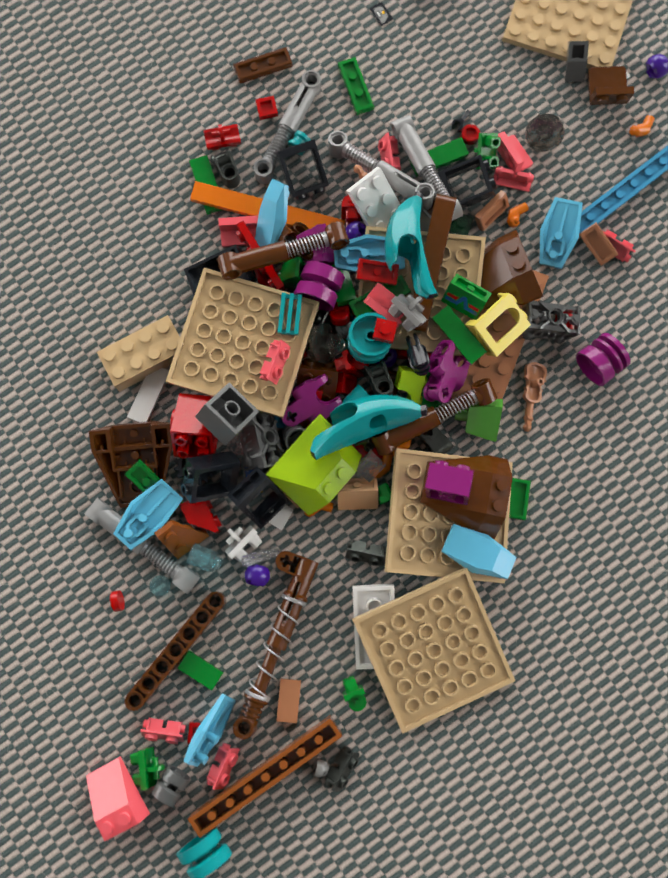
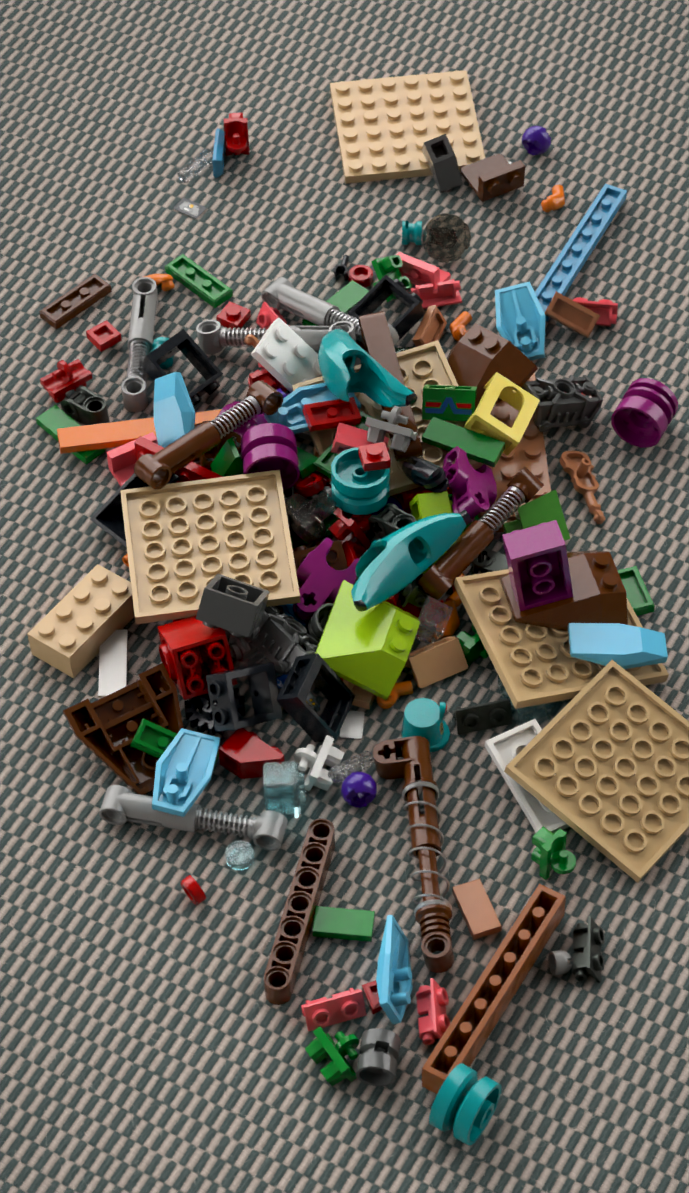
camera: 20 degrees left, 30 degrees down
coral slope [86,756,150,842] -> none
dark orange wing [155,520,209,559] -> none
coral hinge [259,340,291,385] -> none
teal tile [278,293,303,336] -> none
none -> orange arm [144,274,175,291]
none -> red plate [216,301,251,330]
none -> teal hat [401,698,450,752]
none -> teal wheel [402,221,422,245]

